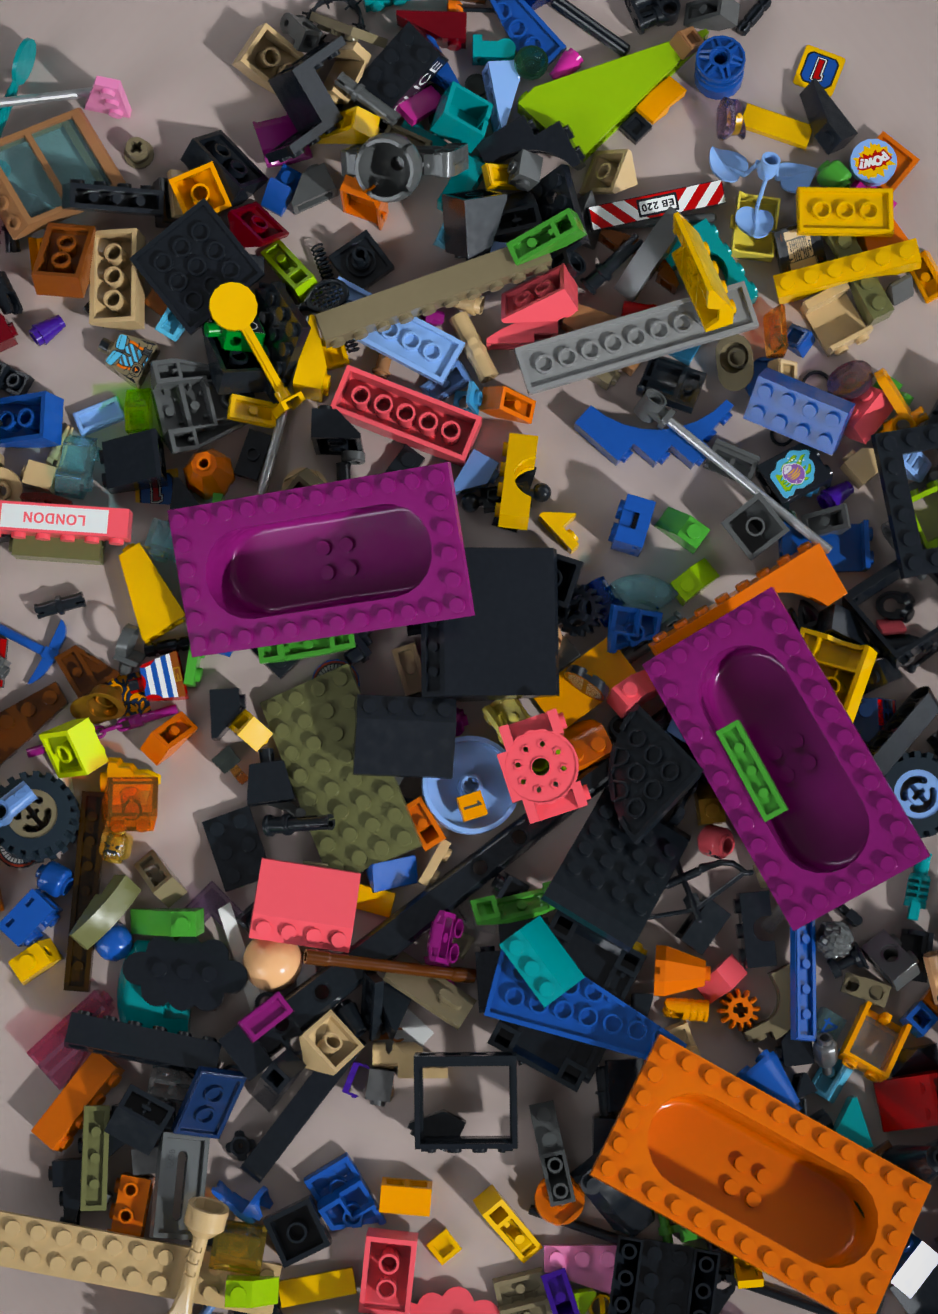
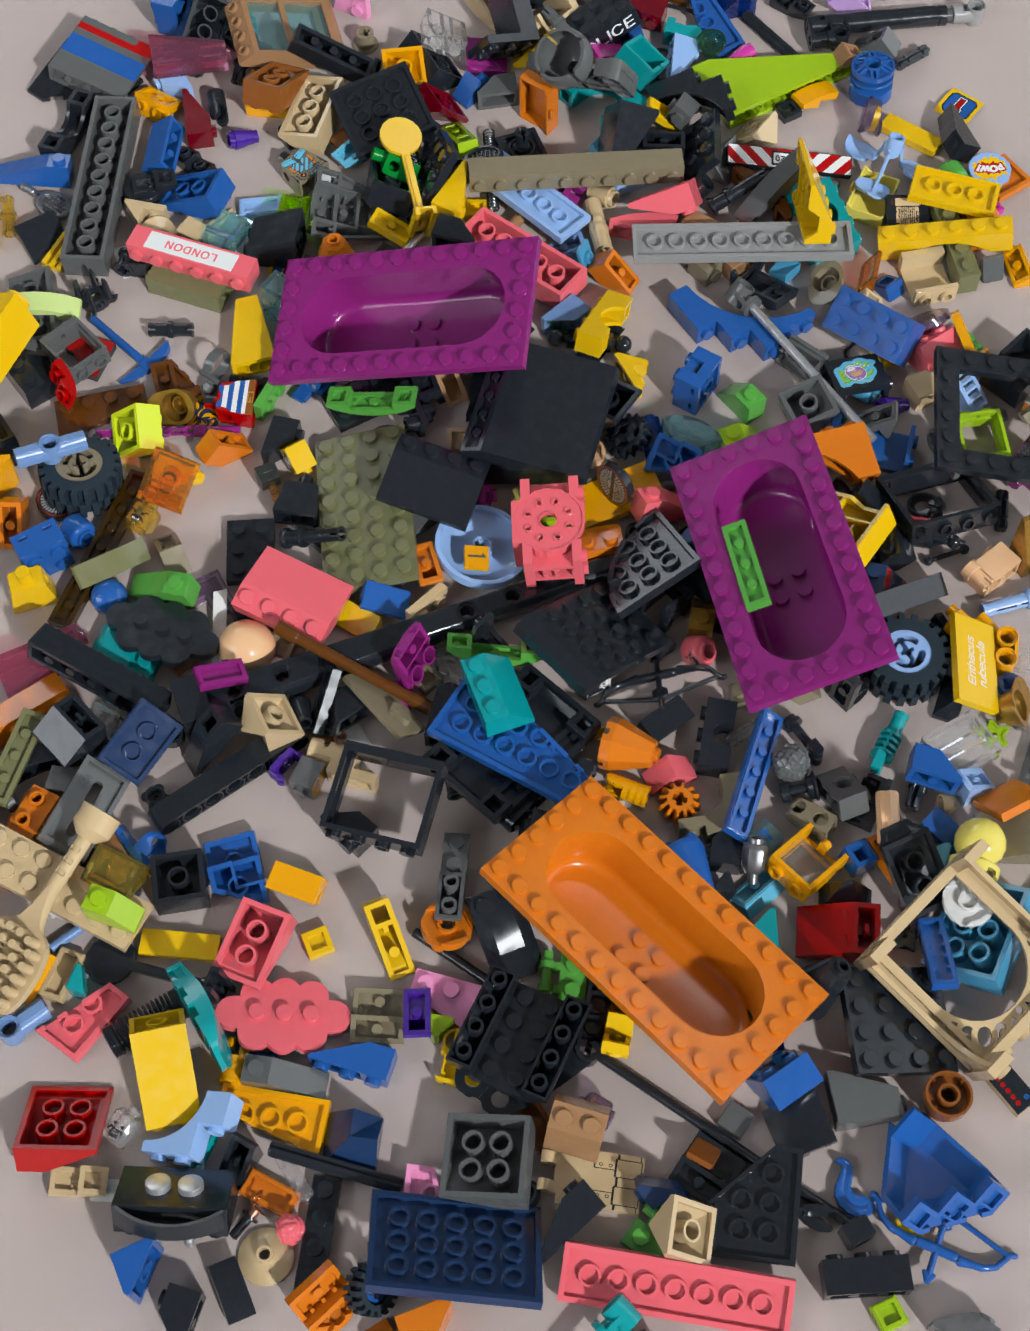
camera: 20 degrees right, 20 degrees down
bright green slope [506,208,587,266] -> none
none -> clear brick [420,8,468,61]

